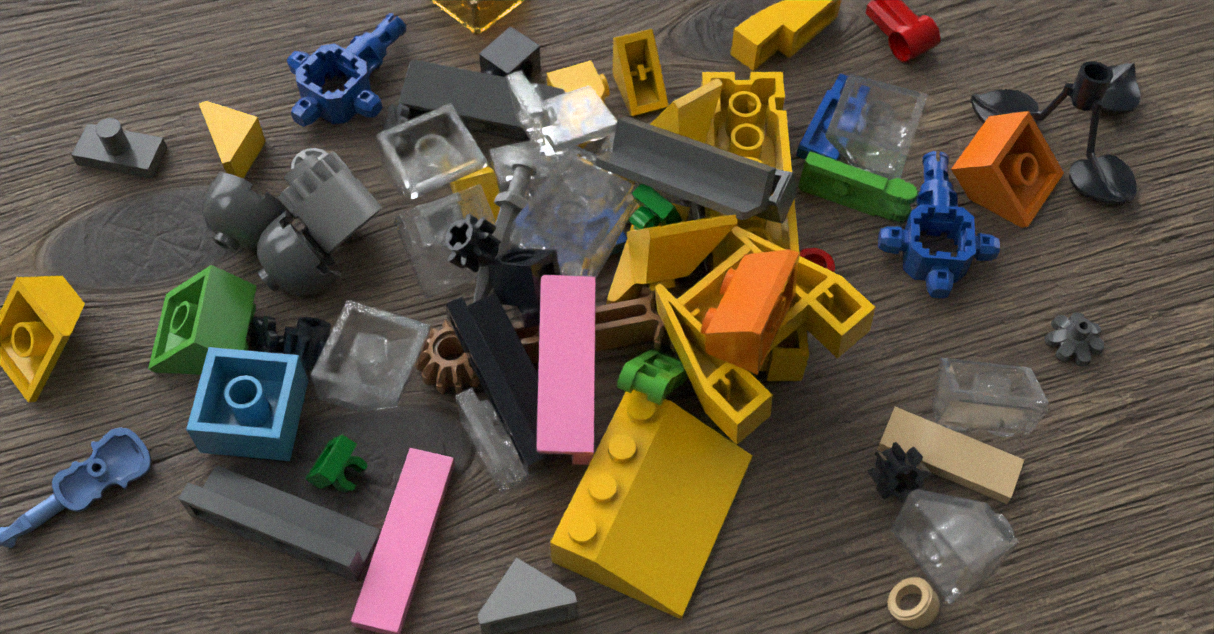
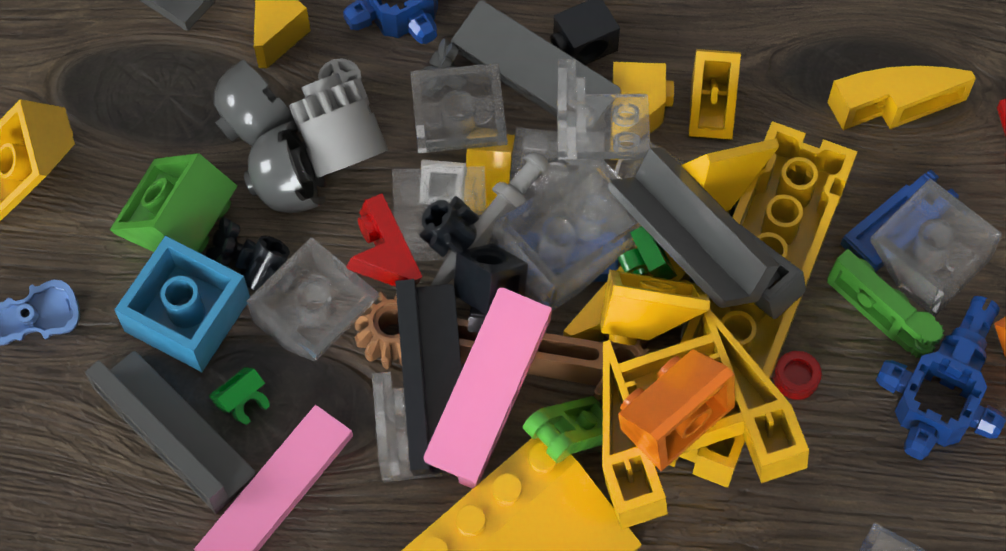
camera: 25 degrees right, 5 degrees up
none -> red slope [346,193,423,287]

